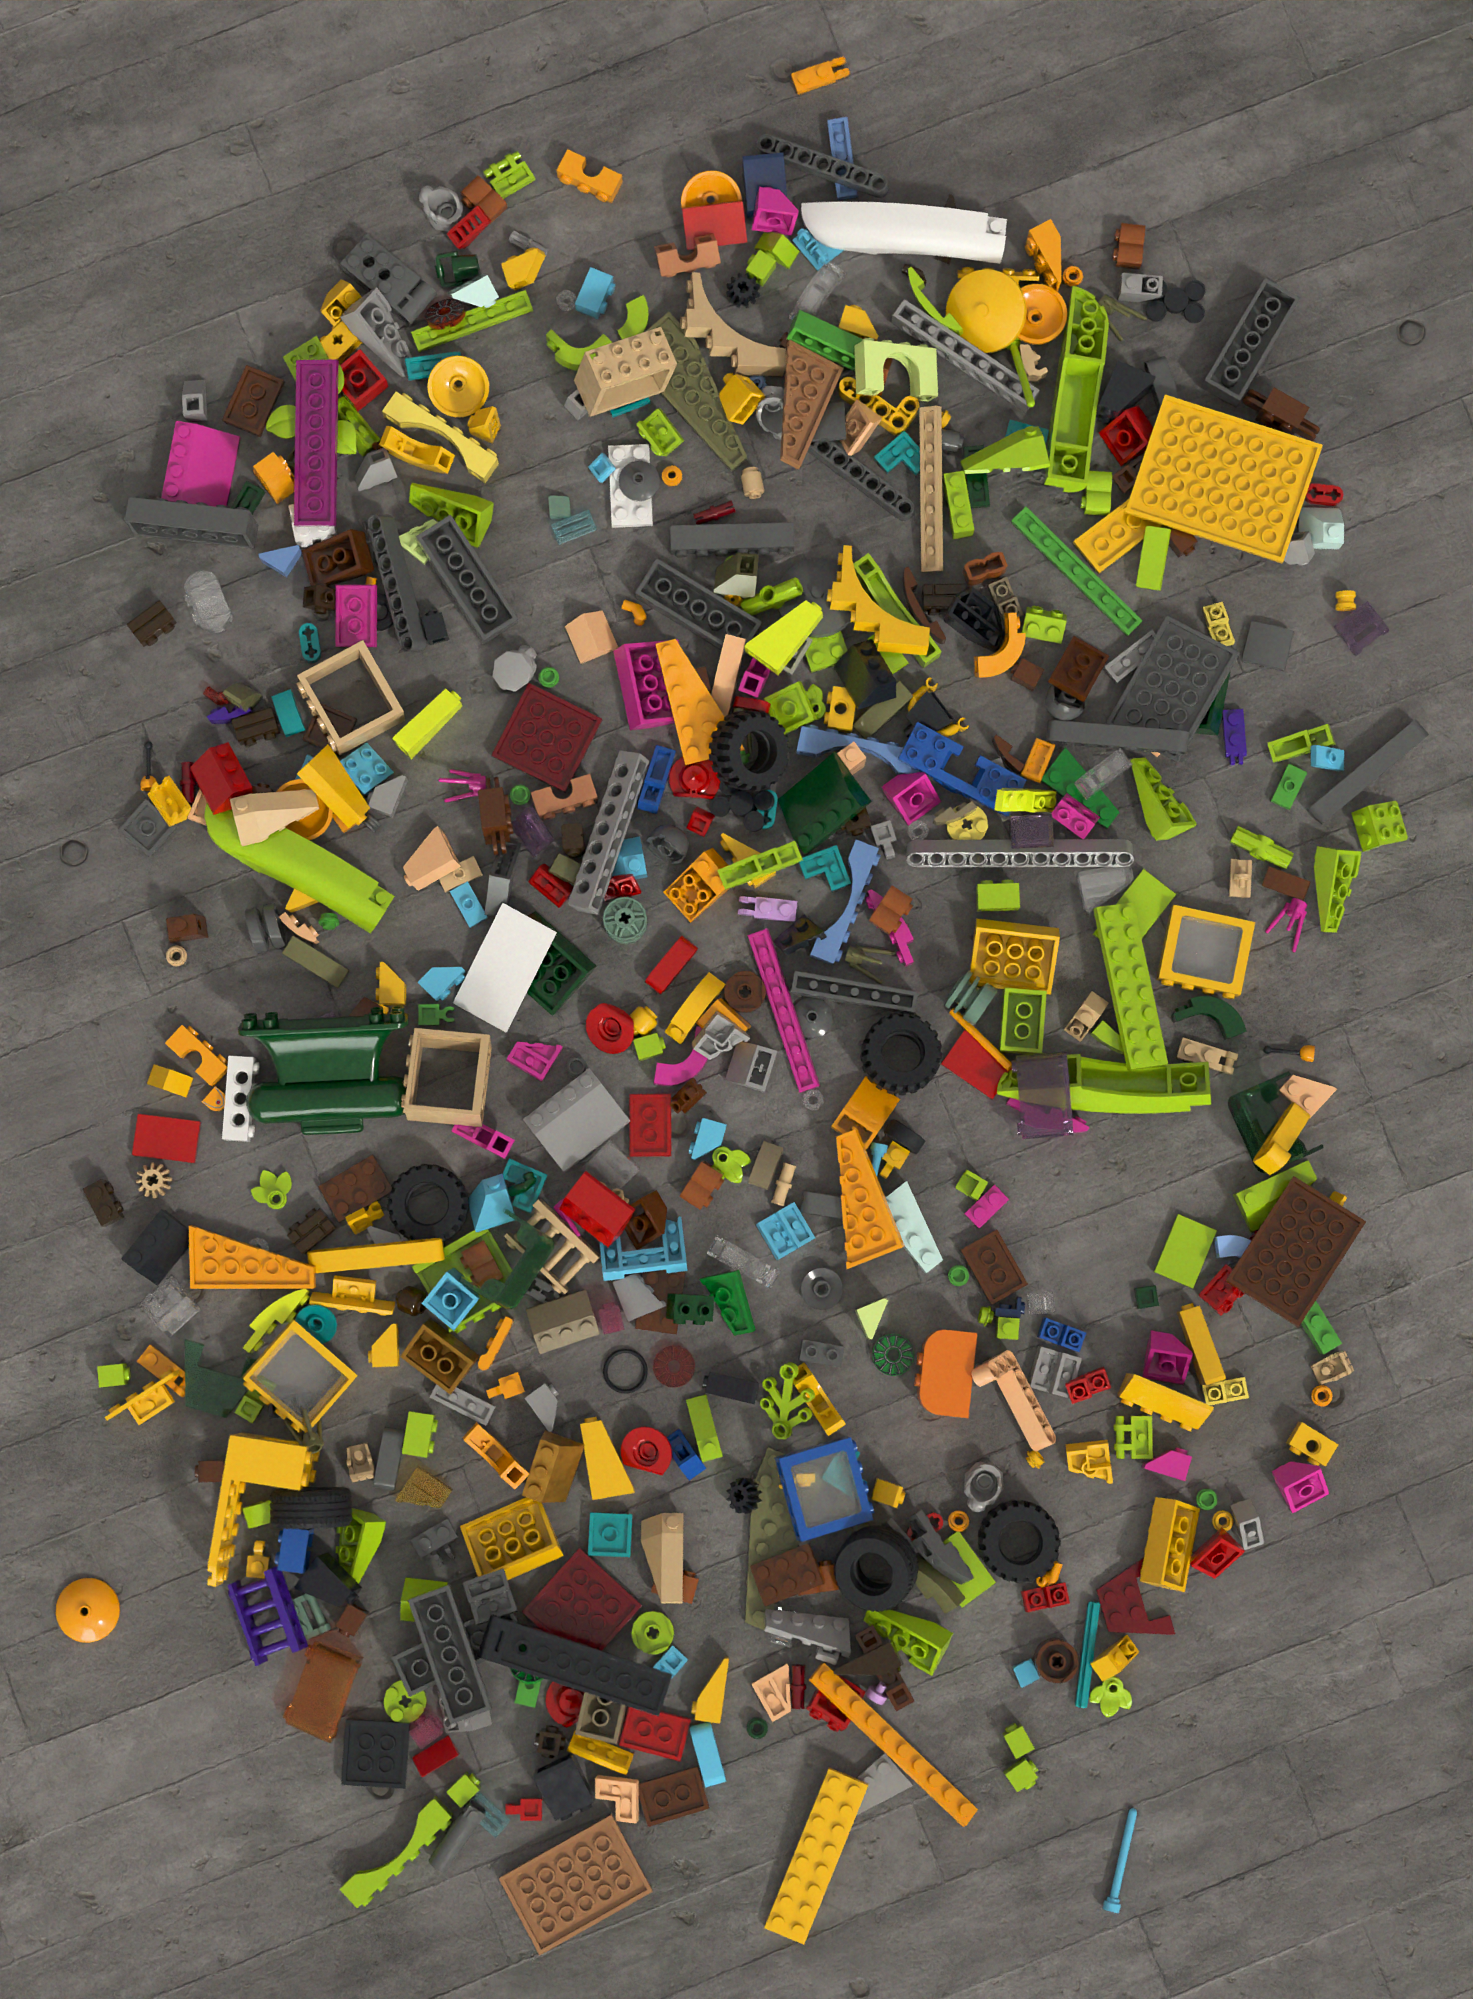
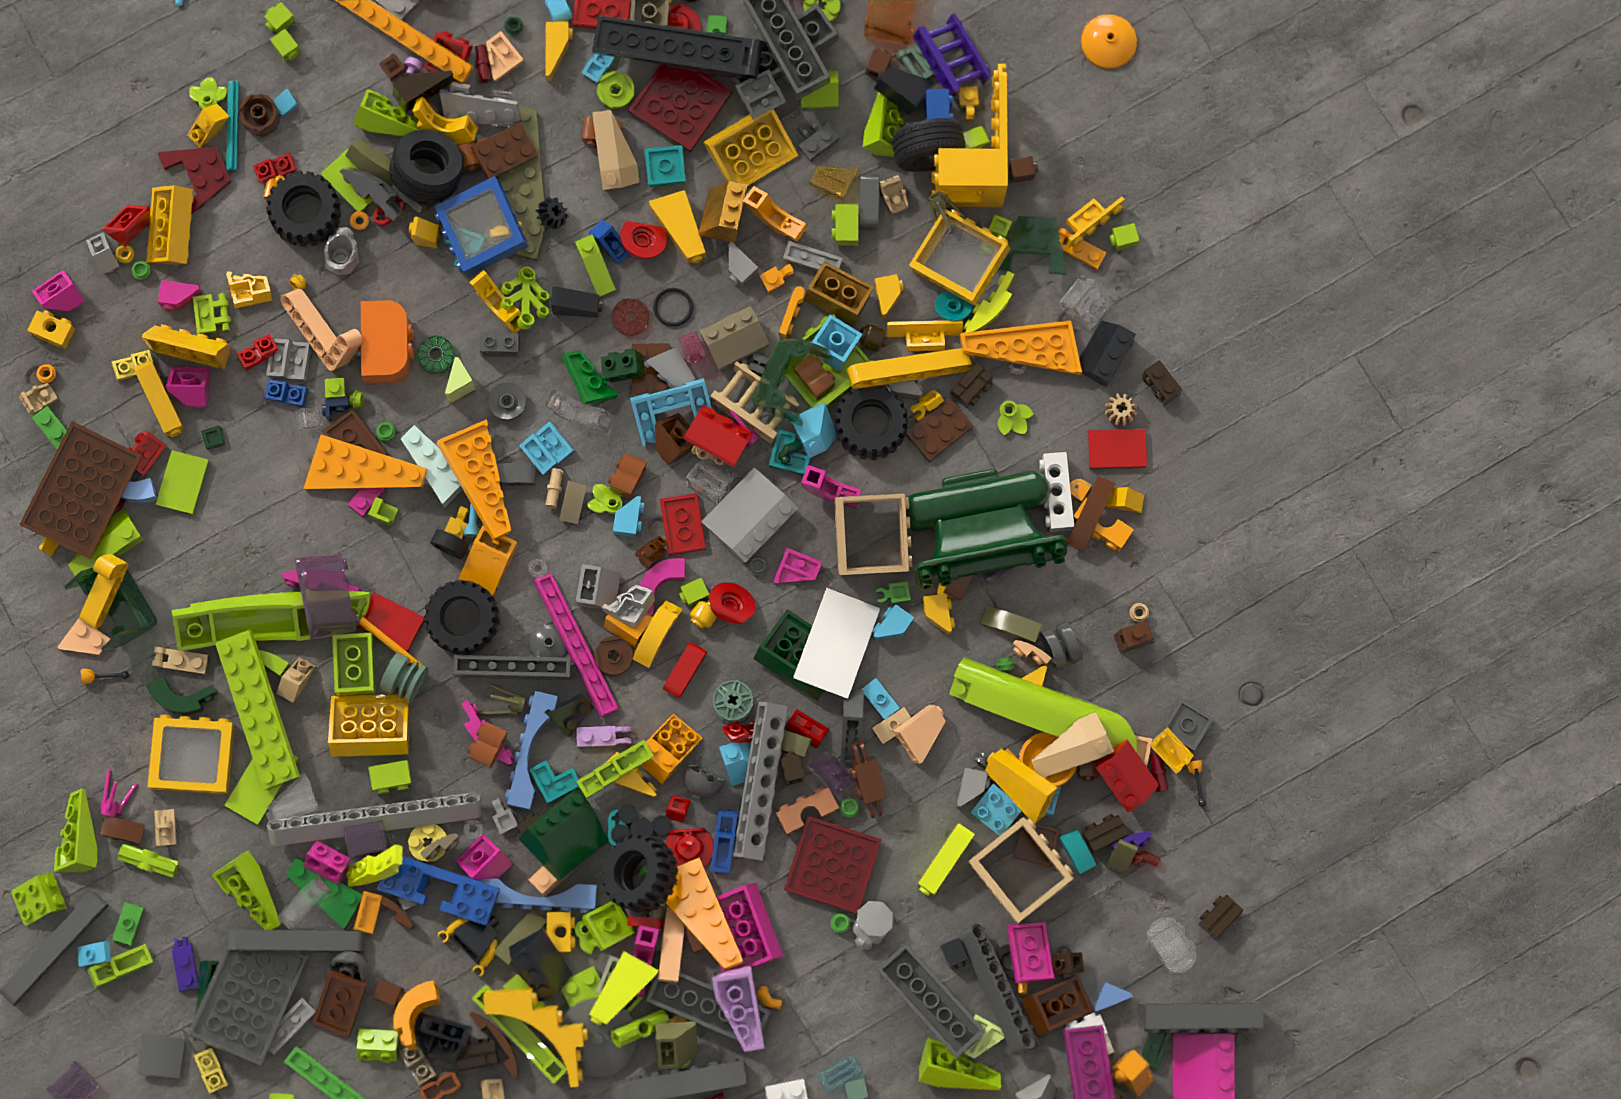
camera: 170 degrees right, 5 degrees down
teal beam [299,623,321,663] -> none
dark pink plant [438,769,486,803] -> none
light nougat slope [565,611,618,664] -> none
none -> light orange wing [303,435,428,490]
none -> yellow arch [413,97,478,145]
none -> lavender wedge [712,966,764,1052]
none -> reddish brown slope [1067,476,1116,552]

